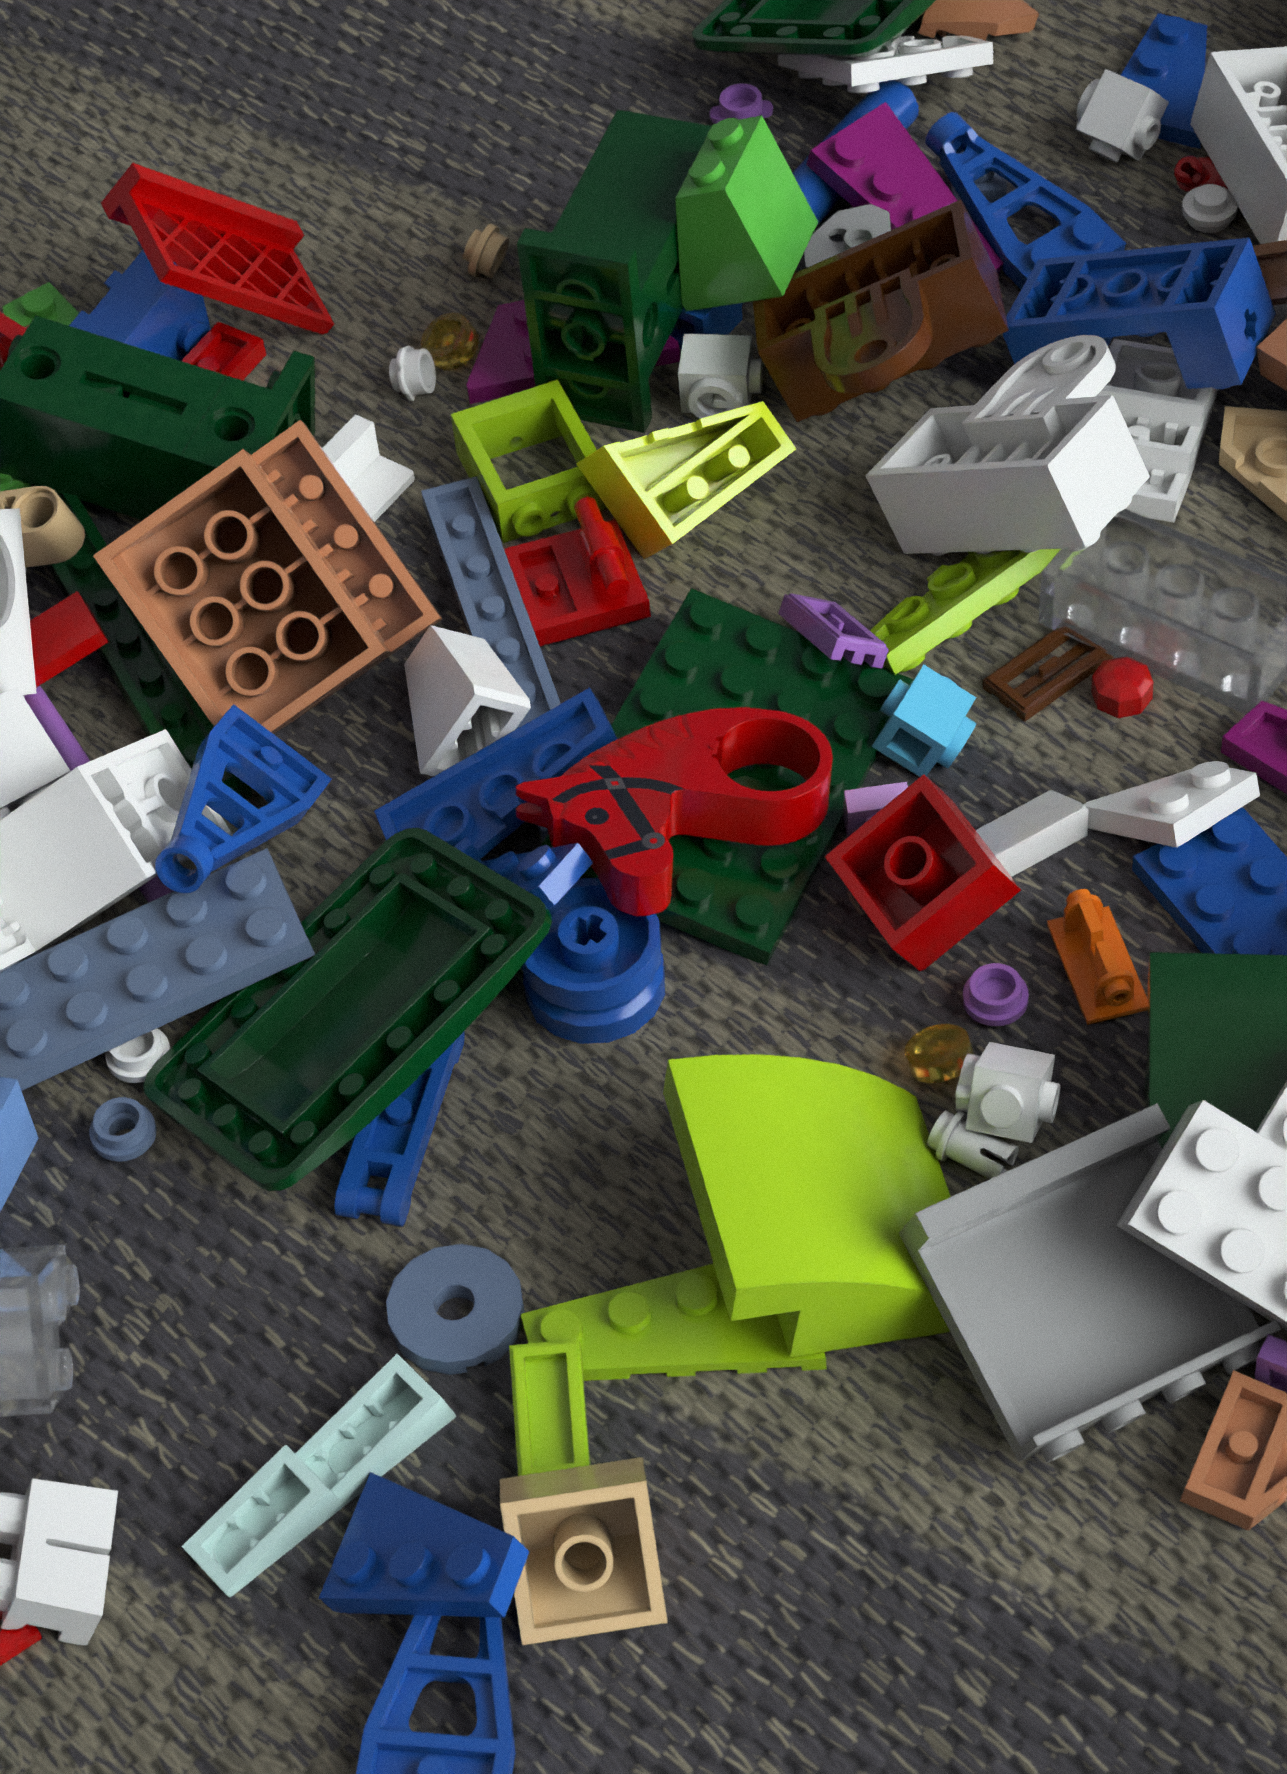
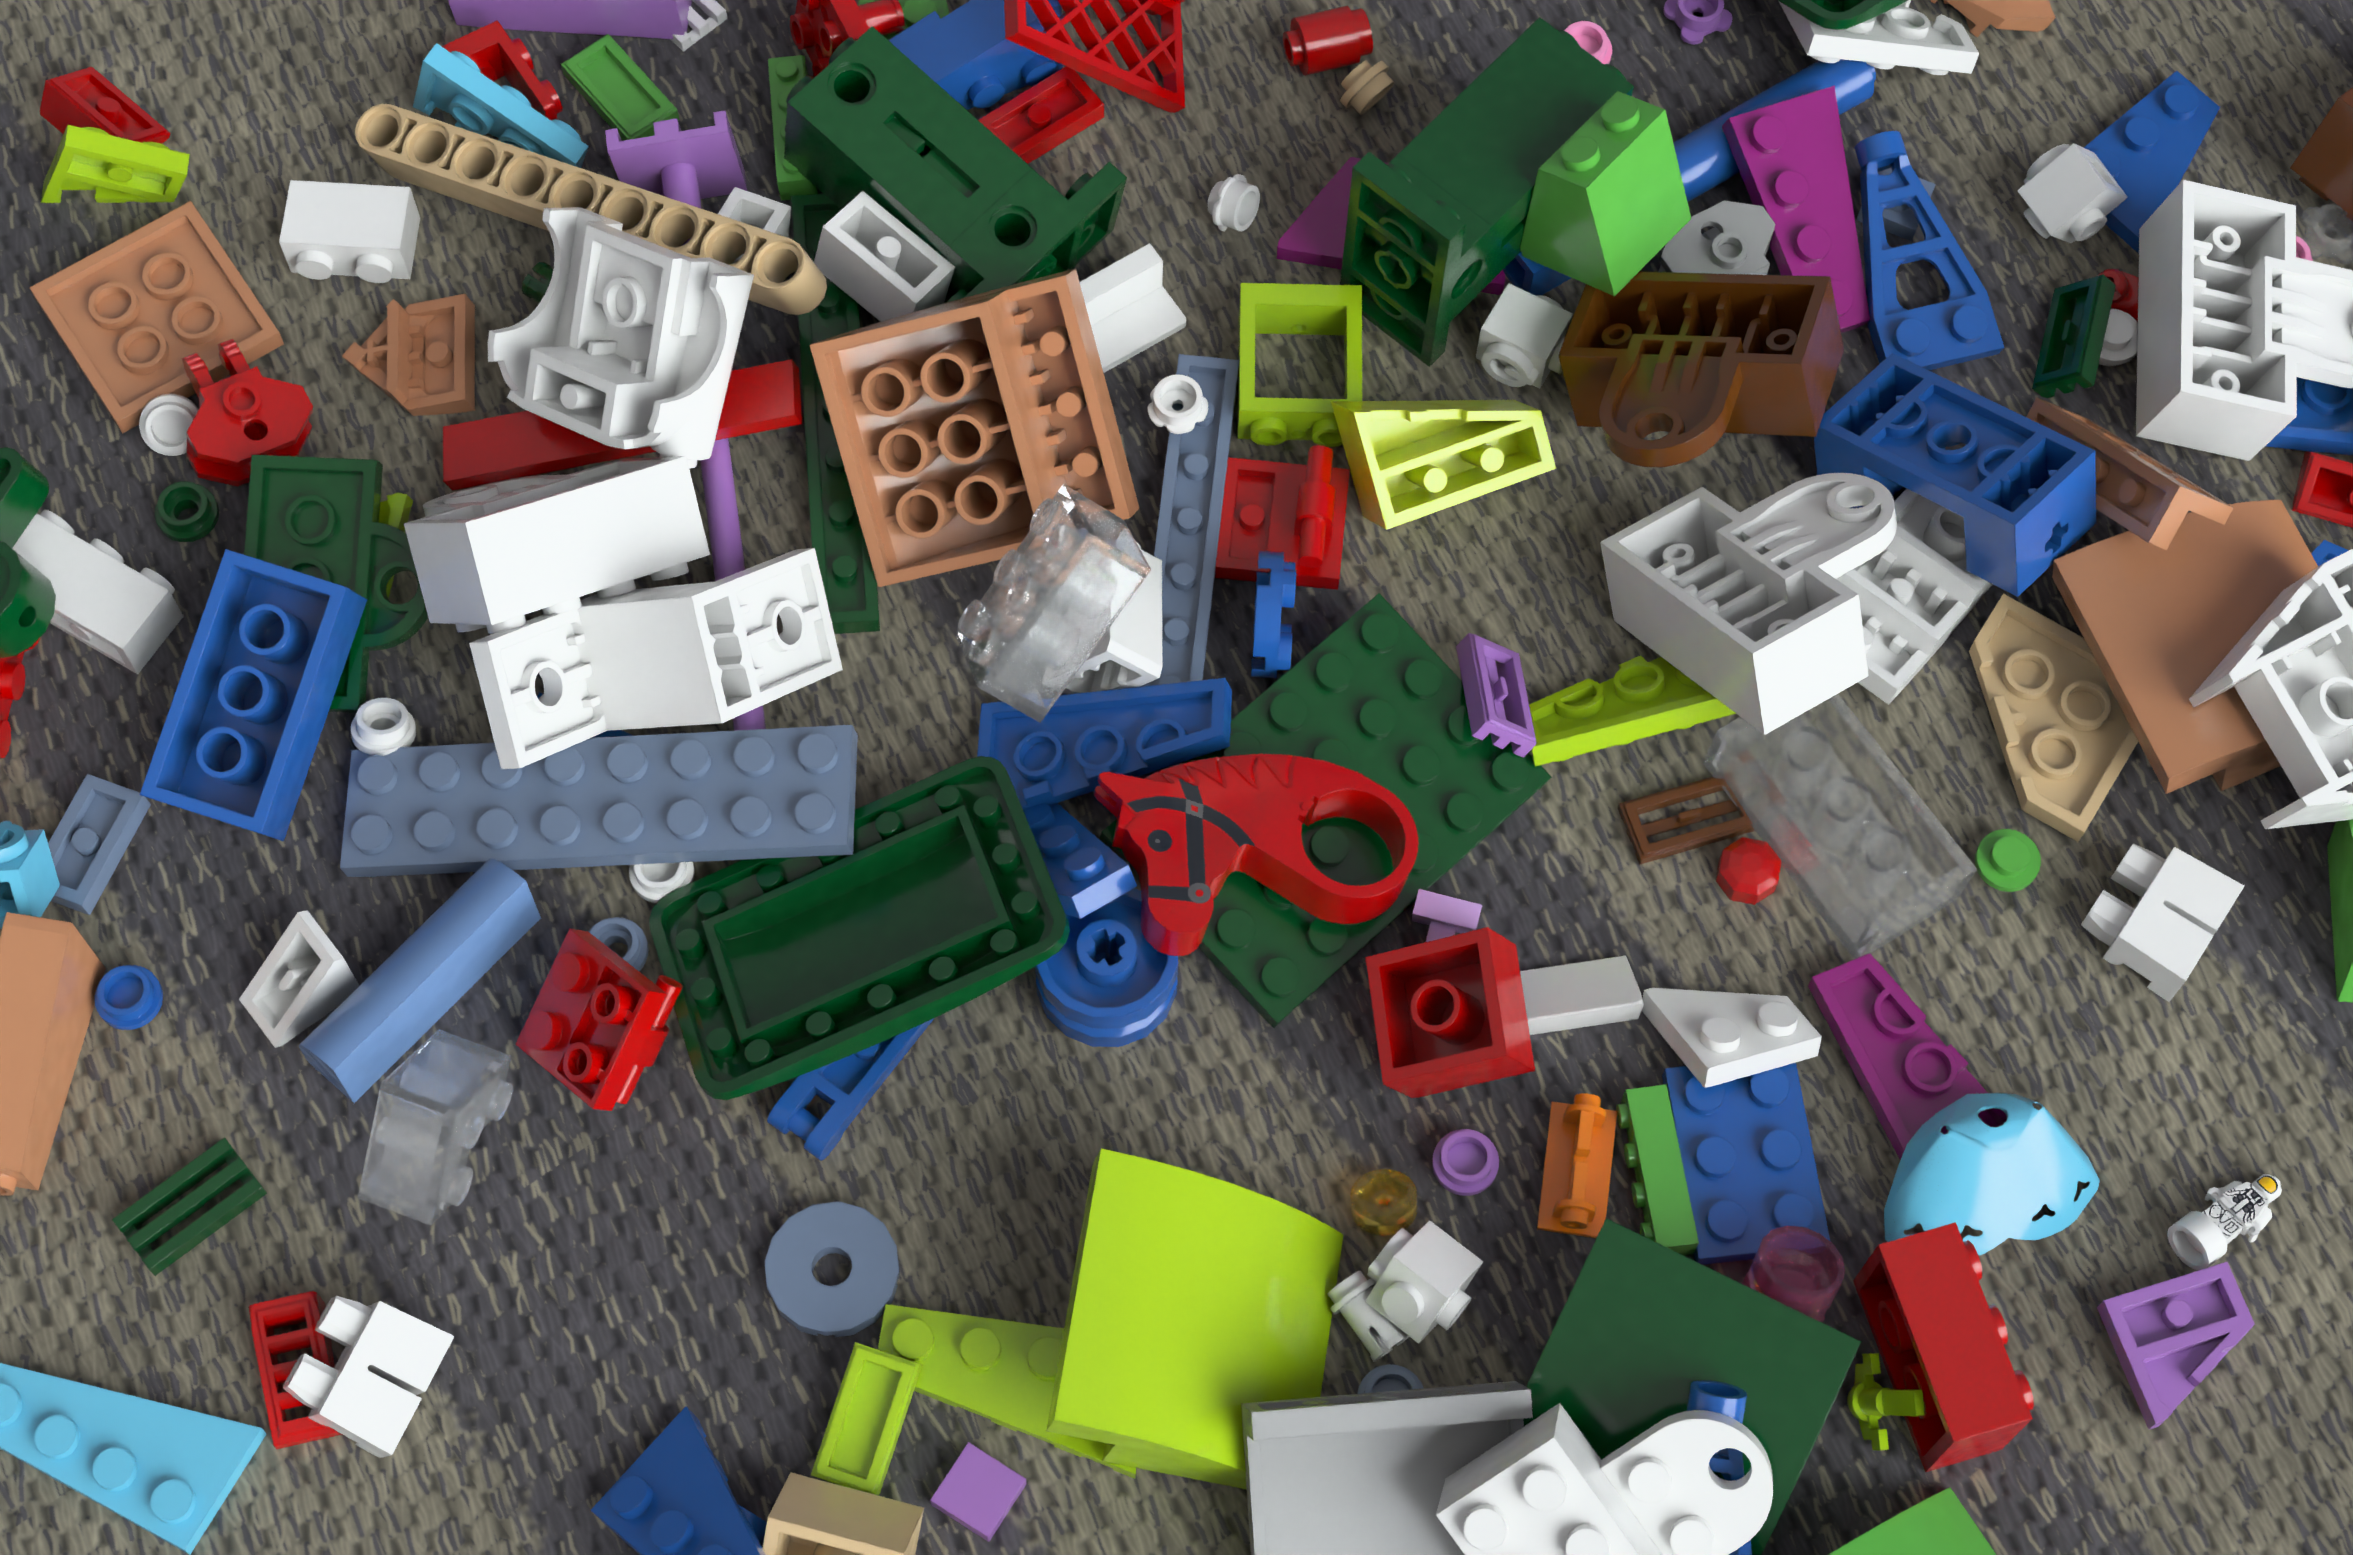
camera: 15 degrees right, 15 degrees up
blue plate [155,704,332,893] -> none
light aqua slope [182,1354,457,1598] -> none
clear yellow tile [421,313,479,371] -> none
medium azure brick [872,665,977,777] -> none
none -> red plate [515,928,683,1111]
none -> white brick [814,191,955,322]
none -> medium lavender tile [930,1442,1027,1542]
none -> clear brick [956,484,1151,723]
none -> white plate [1148,375,1208,434]
none -> blue plate [1251,551,1296,678]
none -> red brick [1283,6,1373,76]
none -> bright green piece [1616,1084,1699,1255]
none -> dark green tile [2032,274,2116,399]

